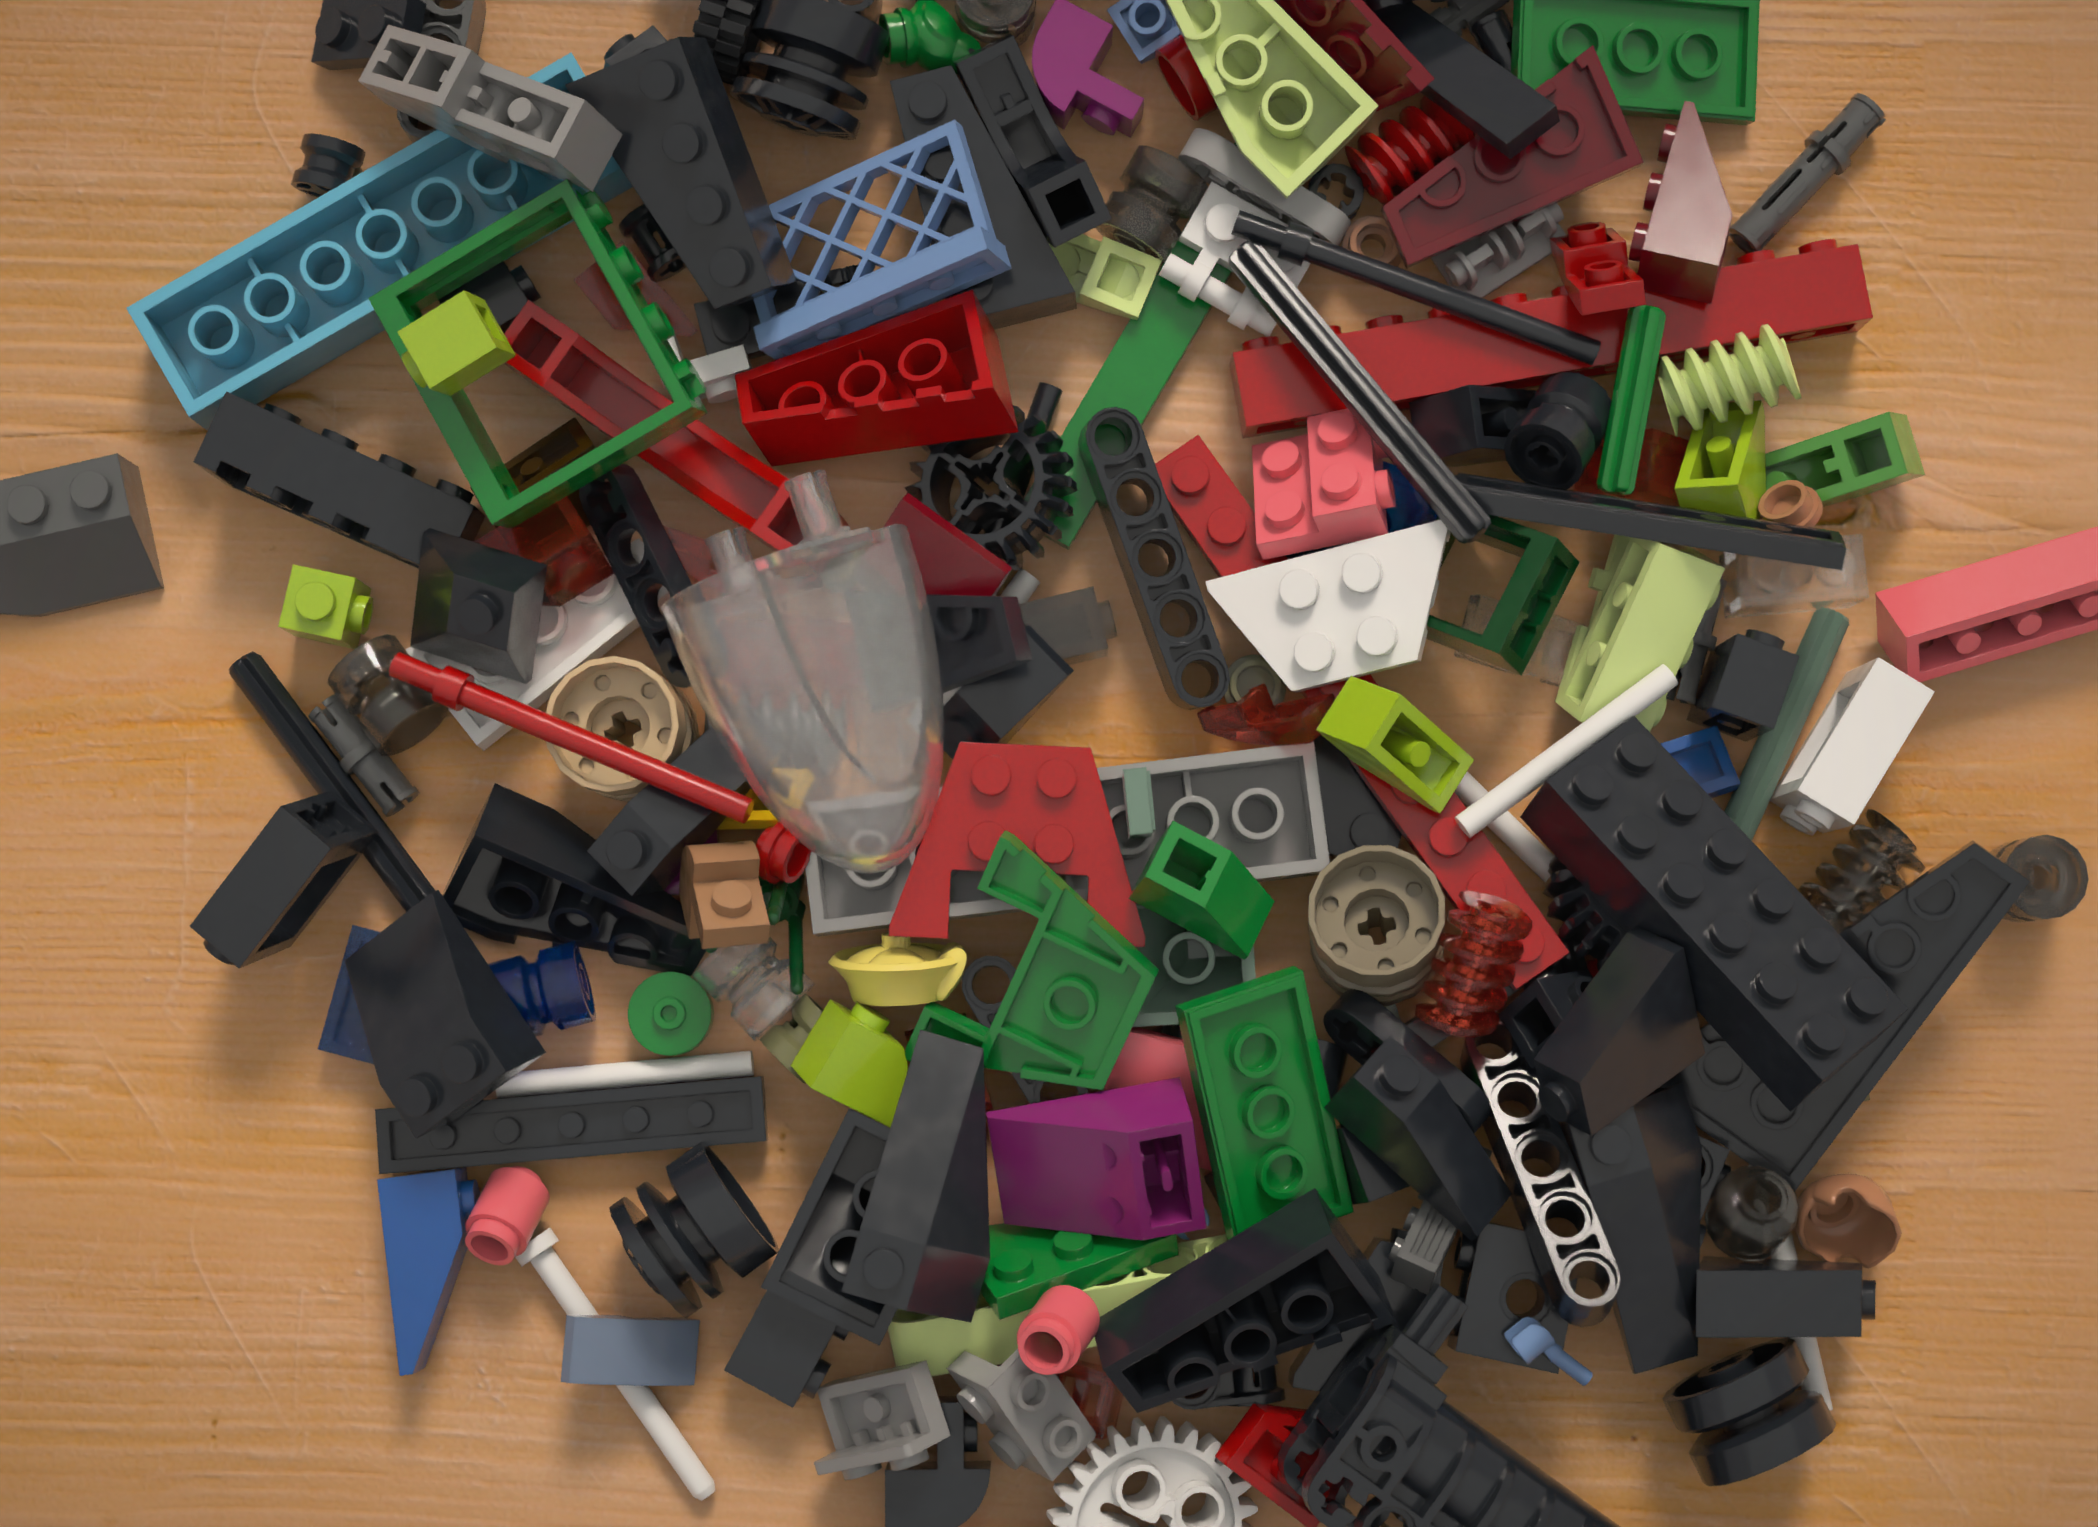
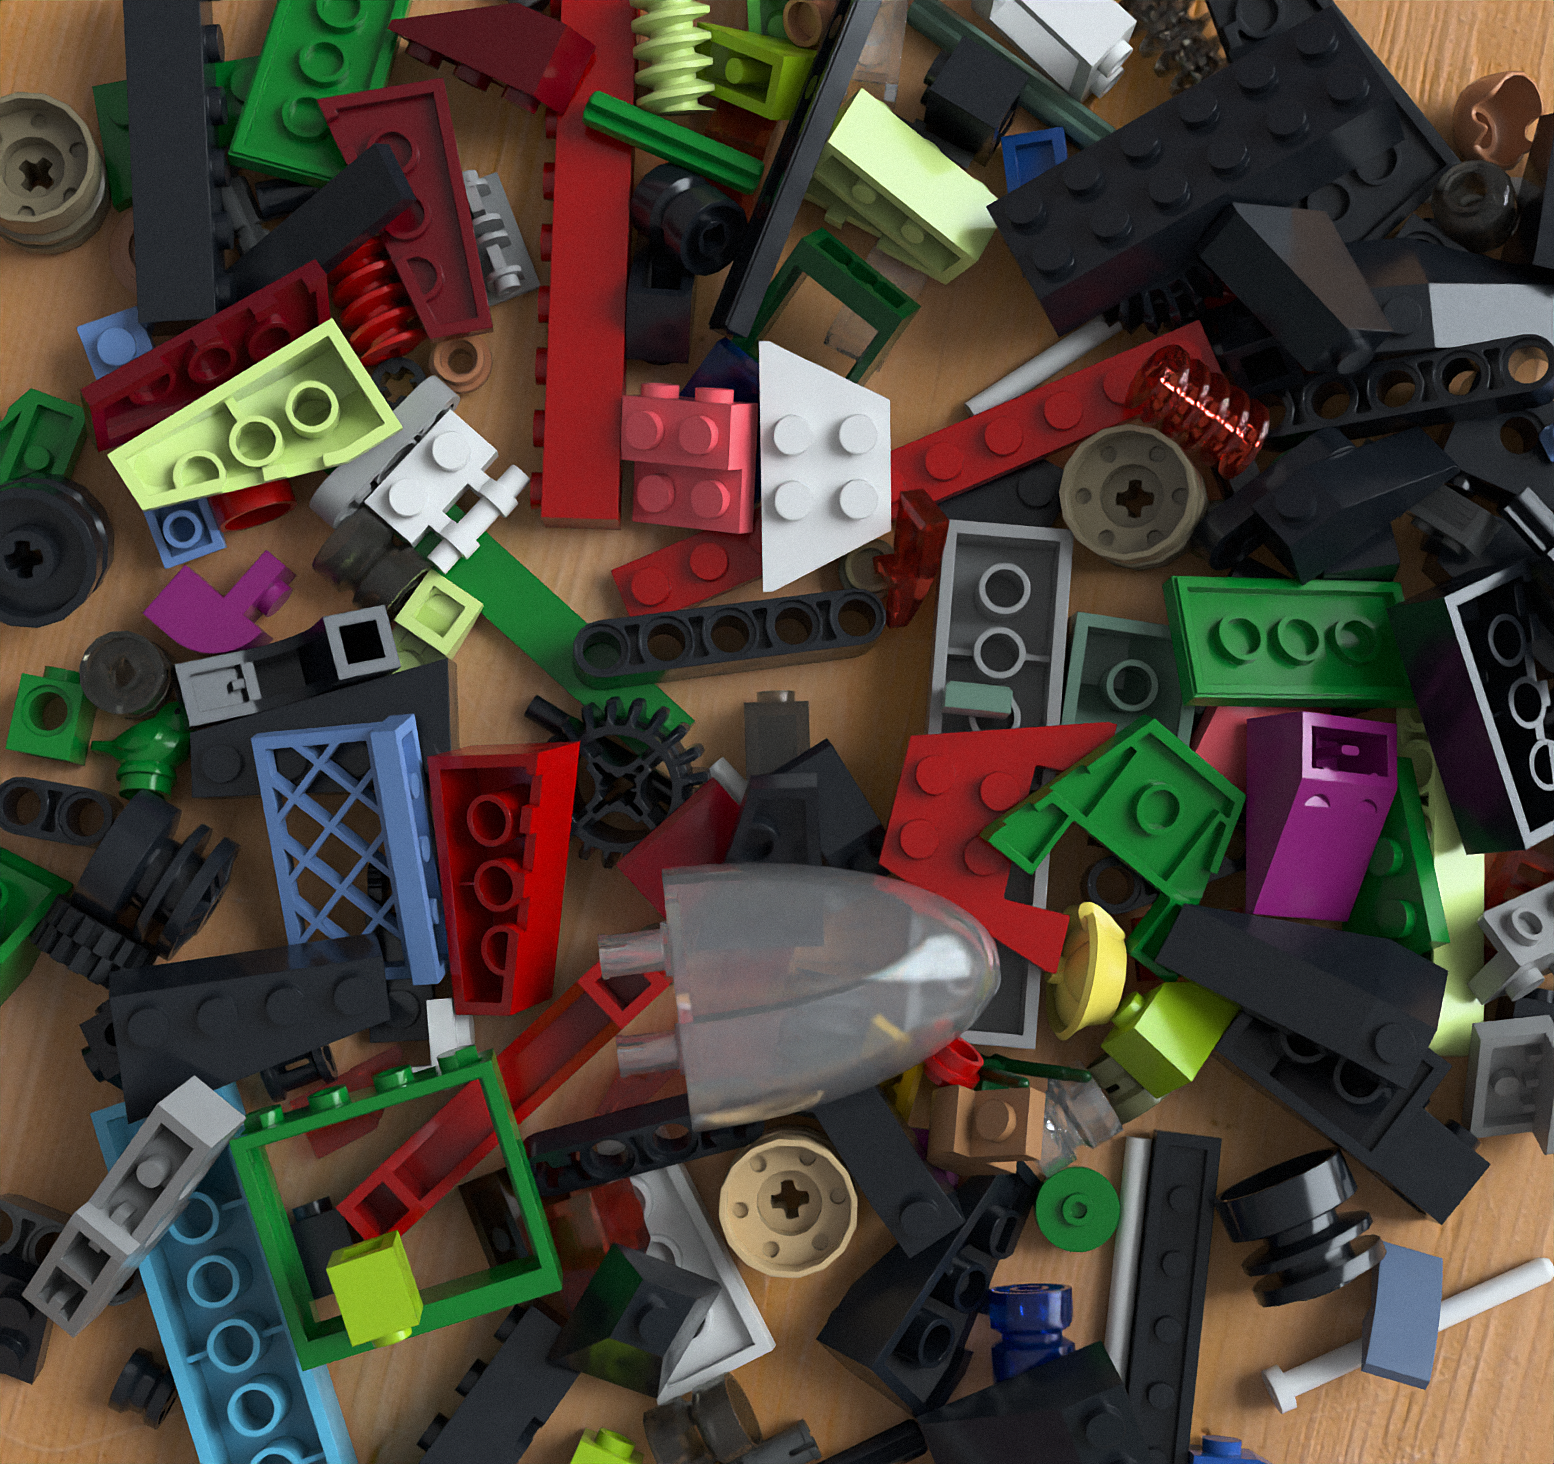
camera: 80 degrees left, 0 degrees up
red bar [389,652,754,824] -> none
coral brick [465,1166,550,1265] -> none
coral brick [1017,1285,1100,1375] -> none
green slope [1129,821,1275,960] -> none
black axle [1228,240,1491,544] -> none
black bar [1231,210,1601,365] -> none
lime slope [1316,676,1474,814] -> none
white bar [1454,664,1678,838] -> none
red slope [1550,222,1646,316] -> none

